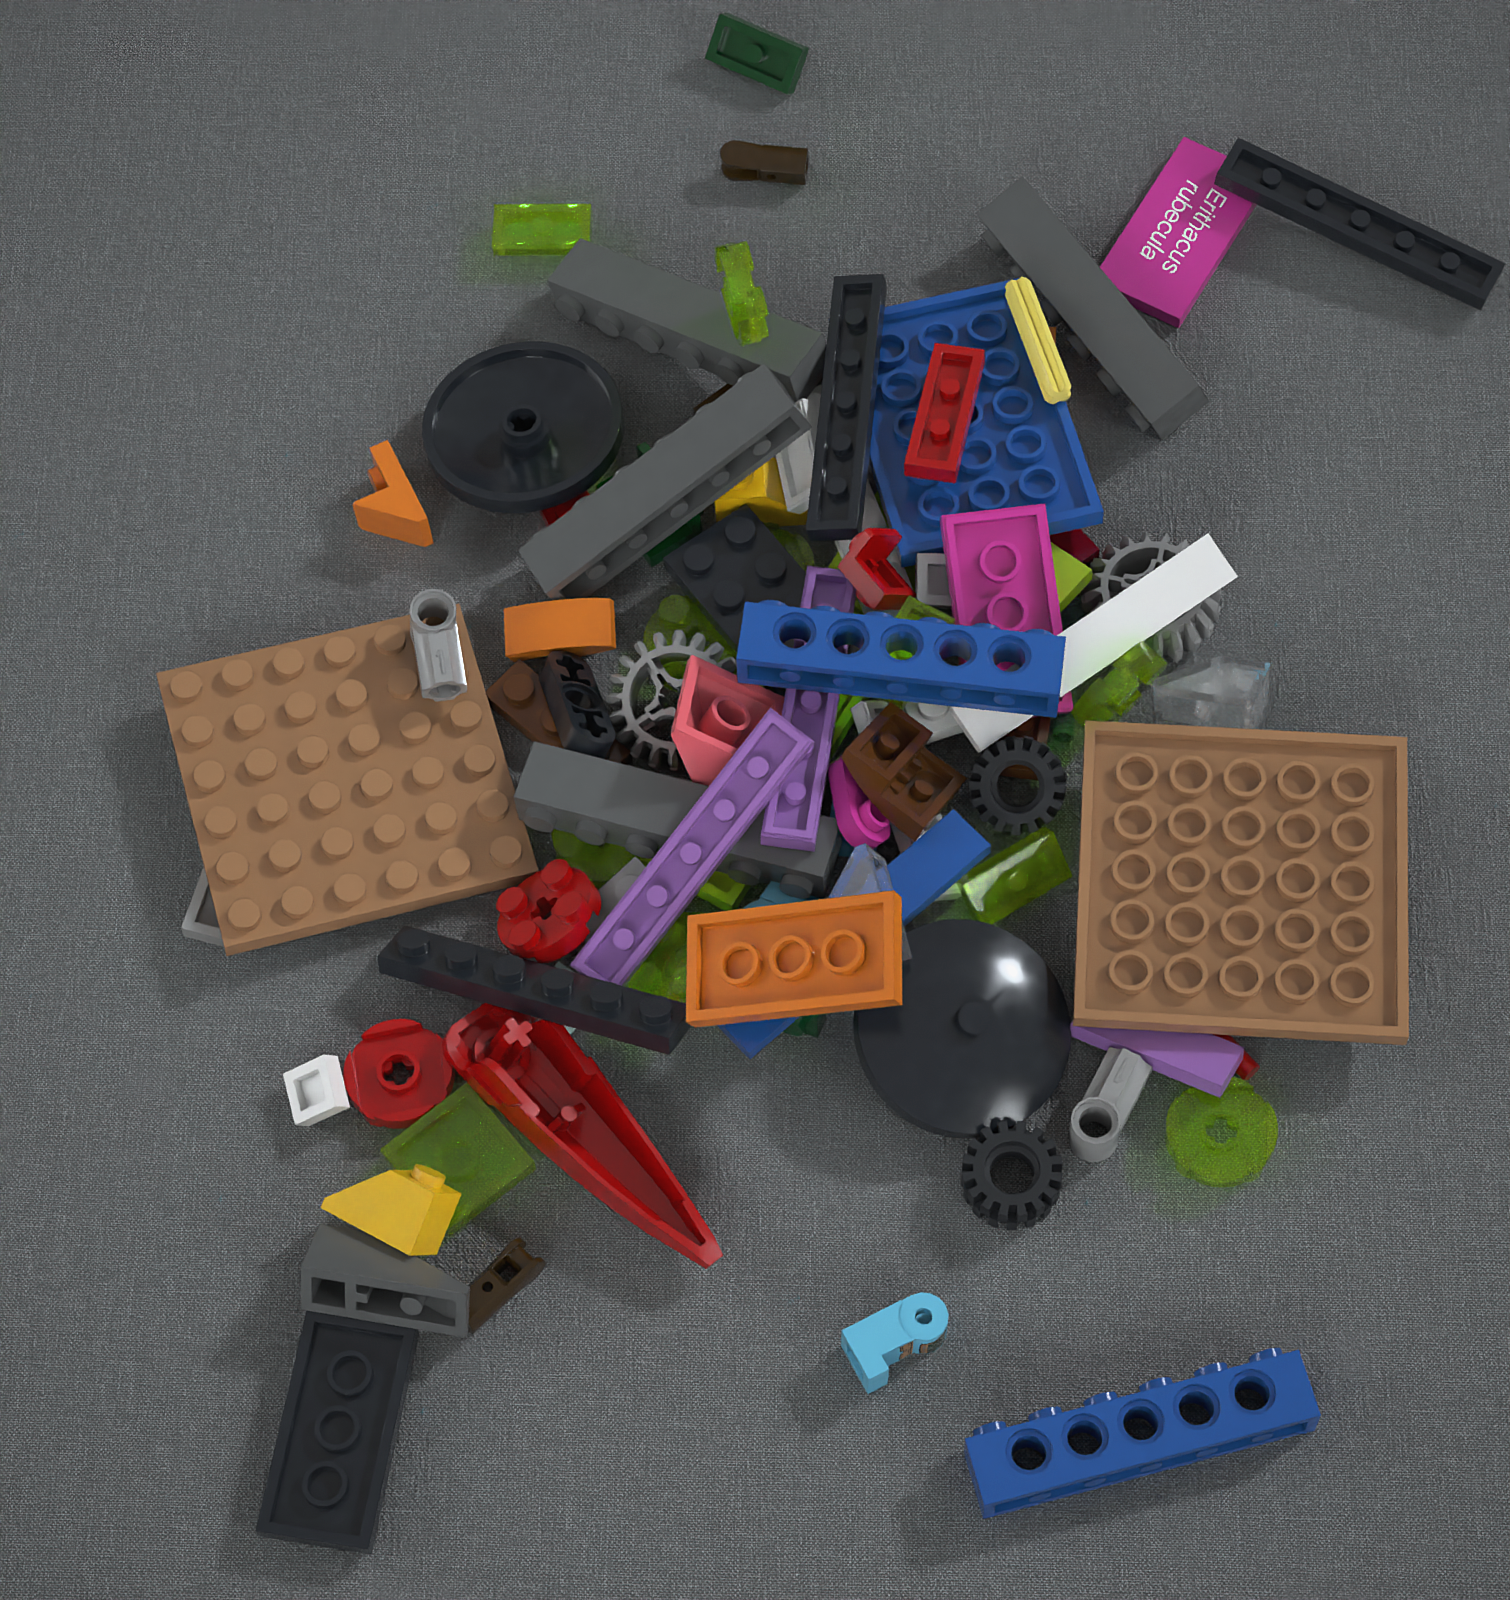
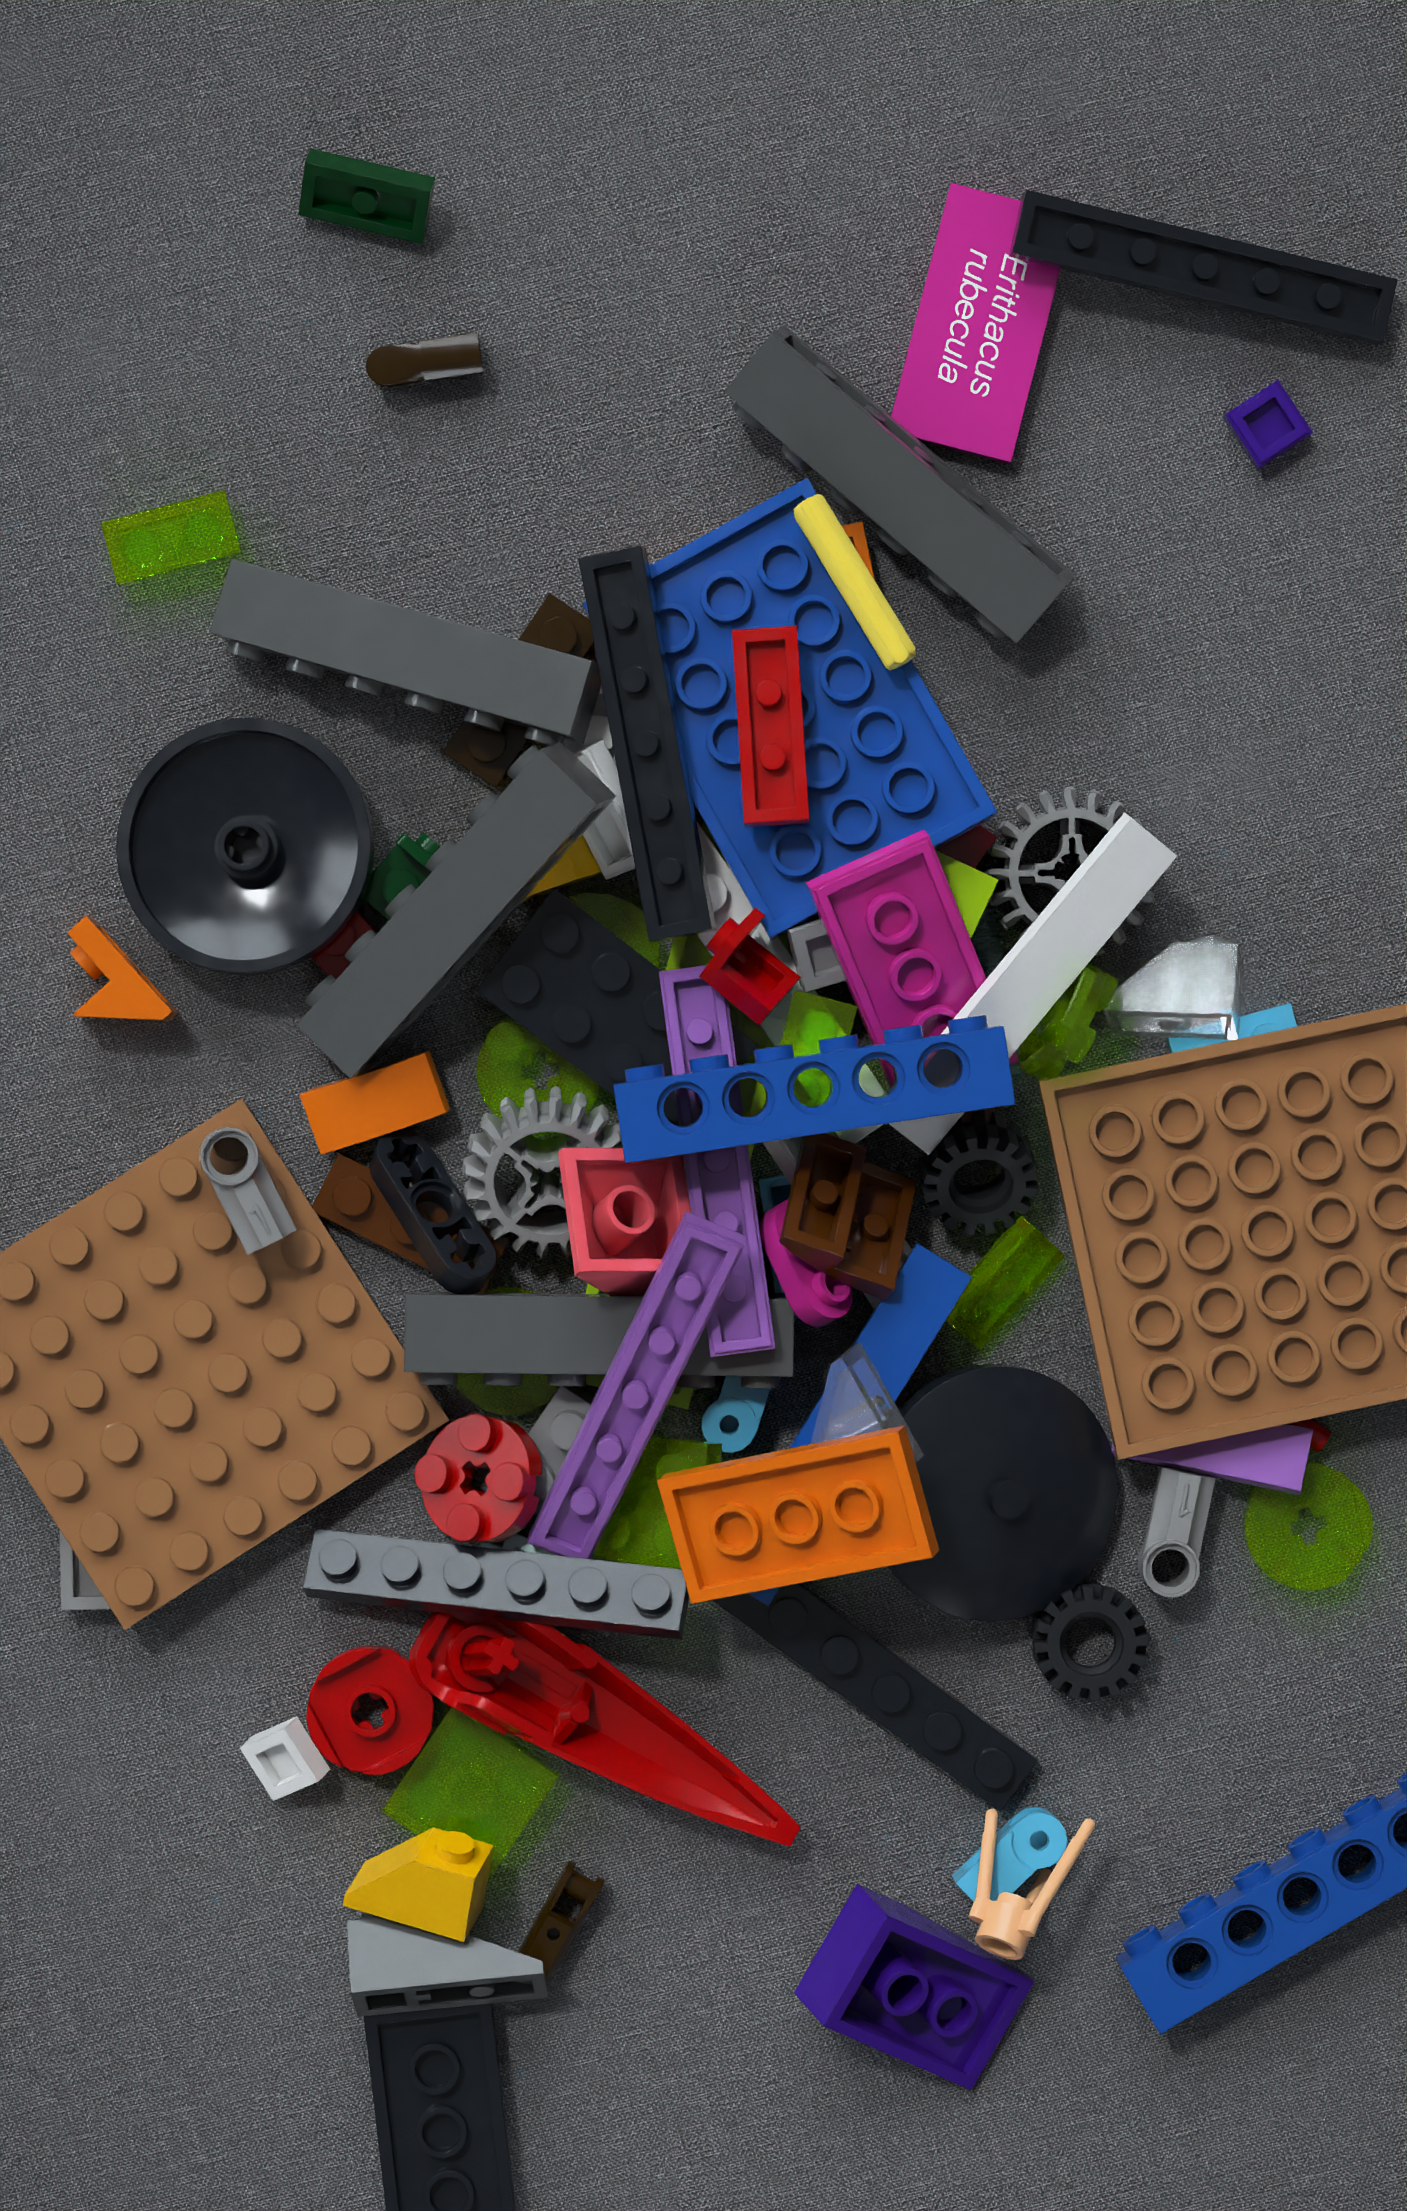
camera: 20 degrees left, 25 degrees up
clear neon green plate [714,241,769,347] -> none
none -> black plate [712,1583,1038,1812]
none -> dark purple slope [794,1884,1034,2090]
none -> light nougat plant [968,1809,1095,1960]
none -> dark purple tile [1223,380,1313,471]

